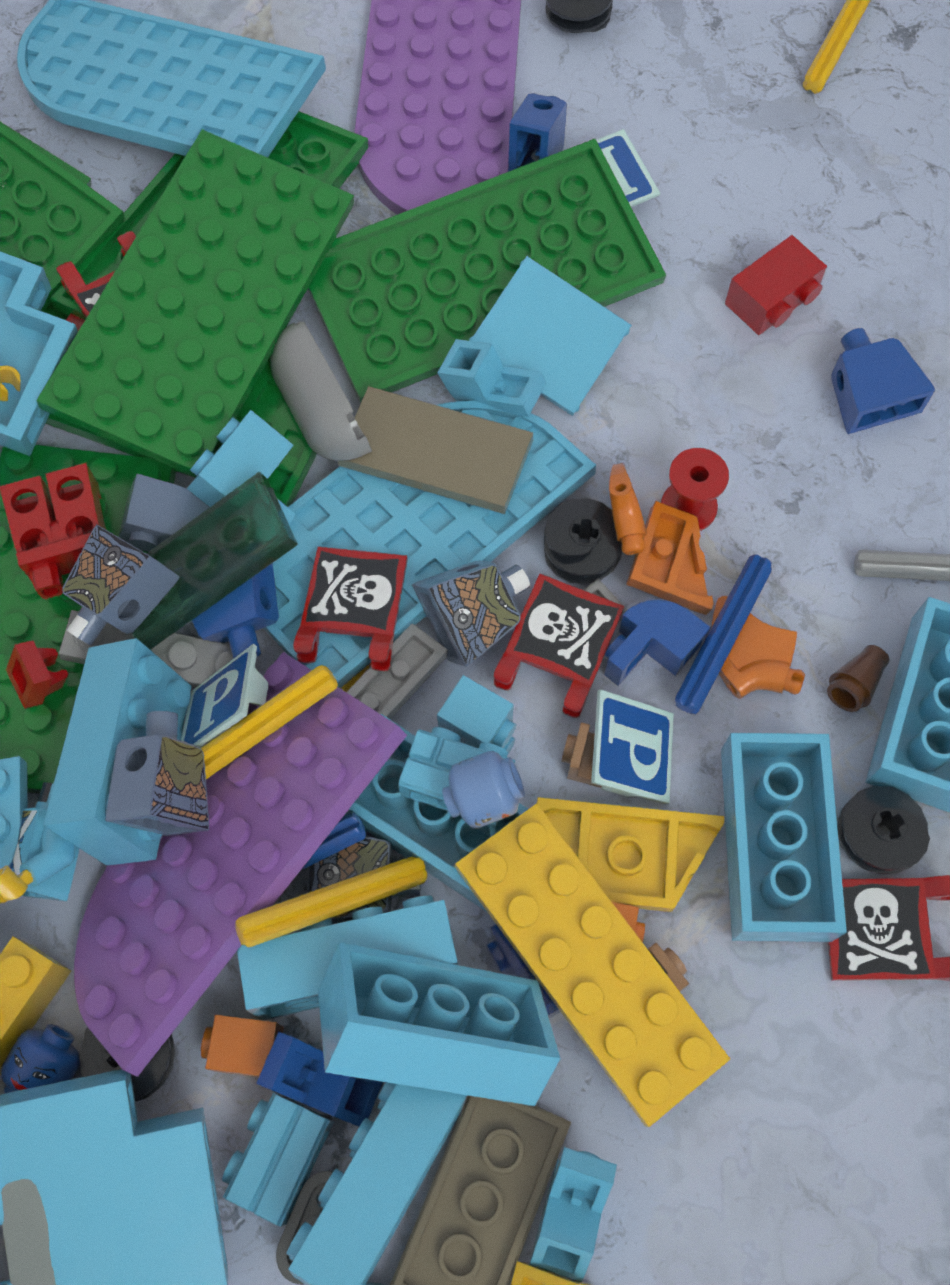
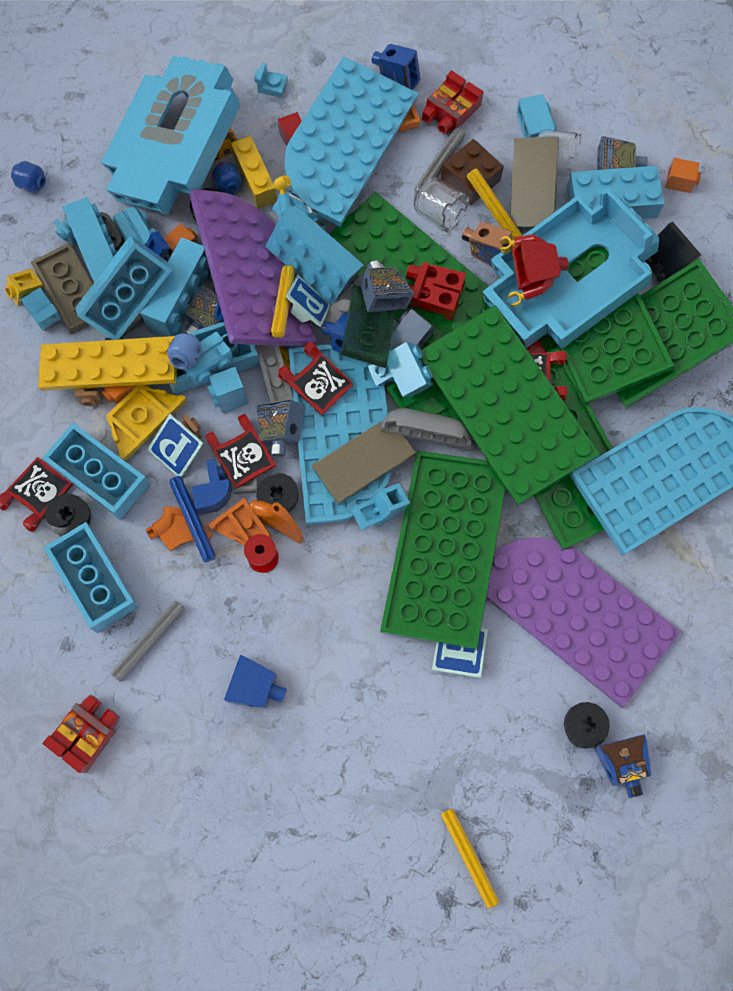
camera: 125 degrees right, 5 degrees up
red tile [6,640,68,709] -> none
sand blue torso [105,711,209,836] -> none
yellow axle [235,856,428,947] -> none
medium azure piece [469,256,632,416] -> none
blue torso [508,93,567,172] -> none
red brick [725,235,827,336] -> none
reddish brown cone [827,645,890,712] -> none

